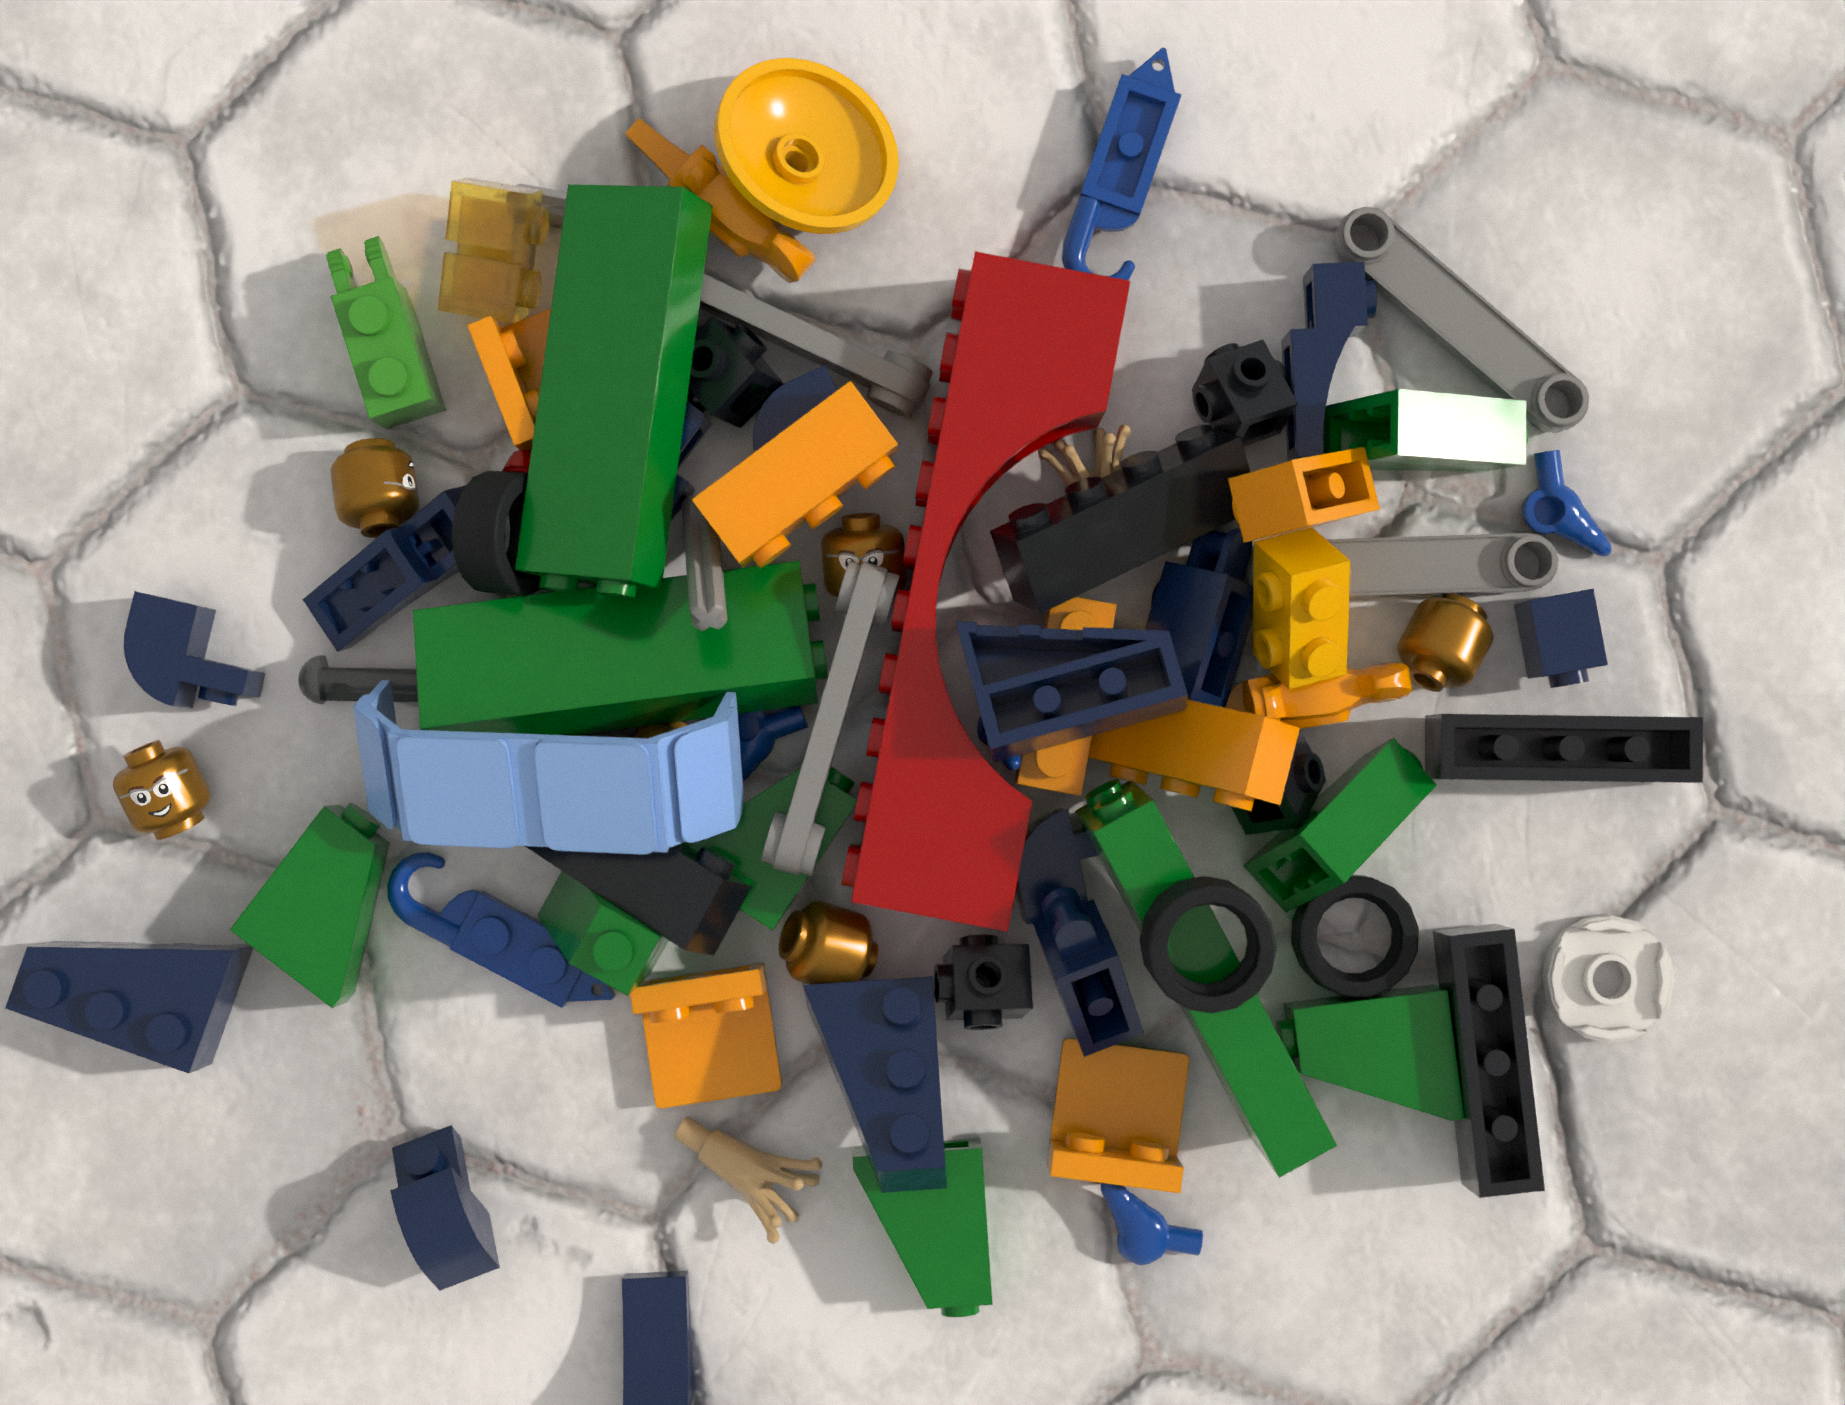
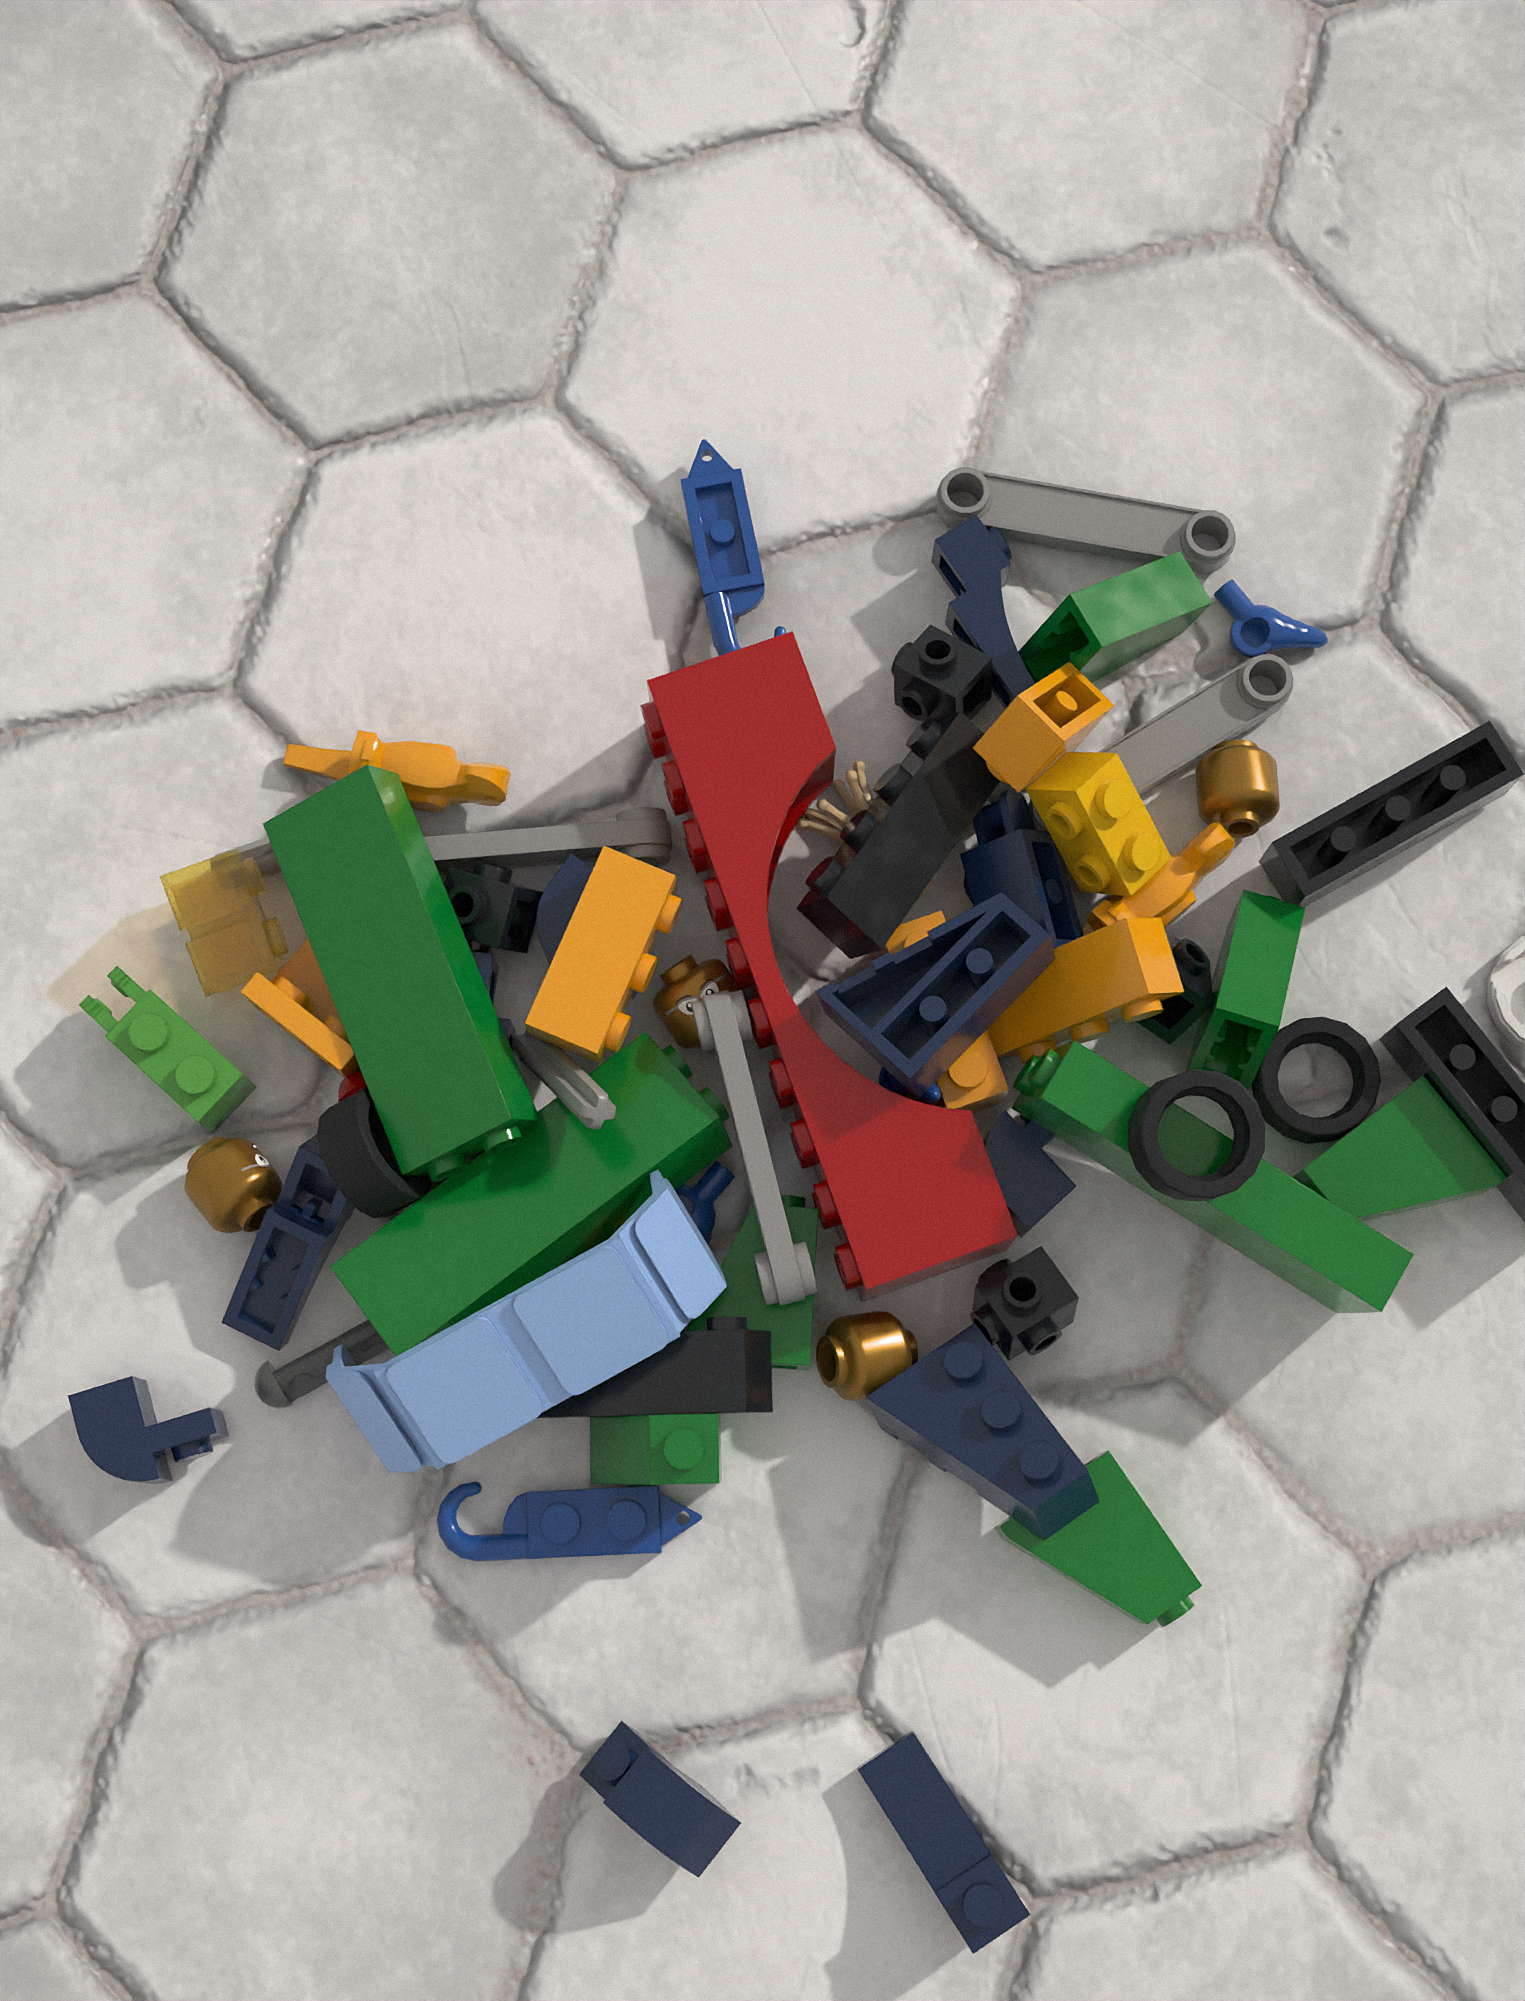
camera: 30 degrees left, 10 degrees down
dark blue wedge [5,941,253,1074] -> none
pearl gold head [113,740,211,840] -> none
green slope [230,803,390,1008] -> none
light orange bracket [630,963,782,1108] -> none
tan piece [674,1117,822,1244] -> none
yellow dish [714,58,899,234] -> none
dark blue brick [1033,887,1144,1057] -> none
light orange bracket [1047,1037,1189,1193] -> none
blue animal [1100,1183,1203,1265] -> none
dark blue brick [1514,588,1608,688] -> none

